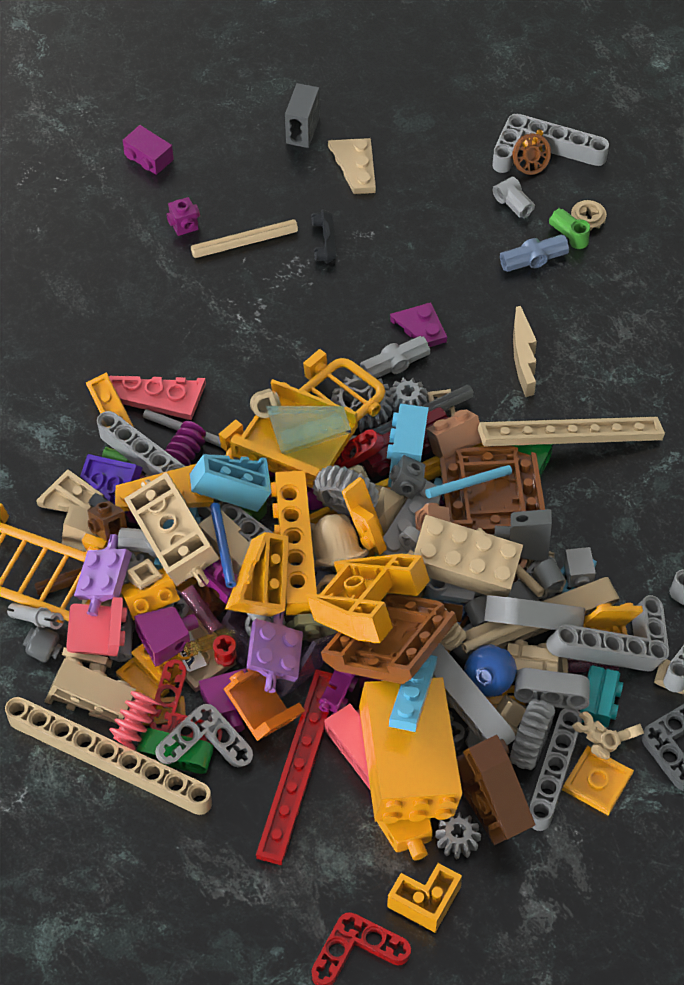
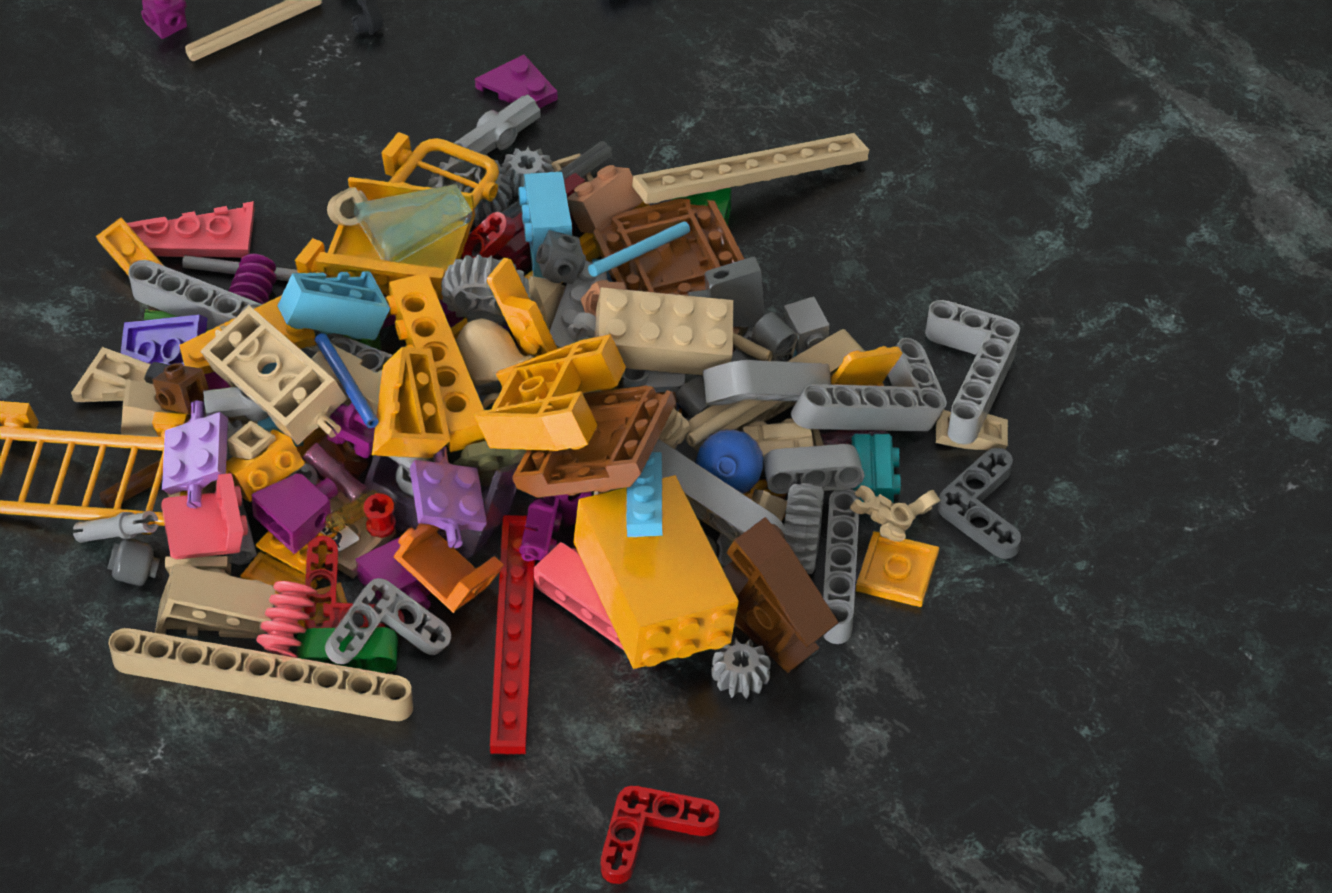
camera: 15 degrees left, 5 degrees down
light orange torso [377,818,432,860] -> none
light orange brick [387,863,462,933] -> none
tan slope [513,306,537,397] -> none

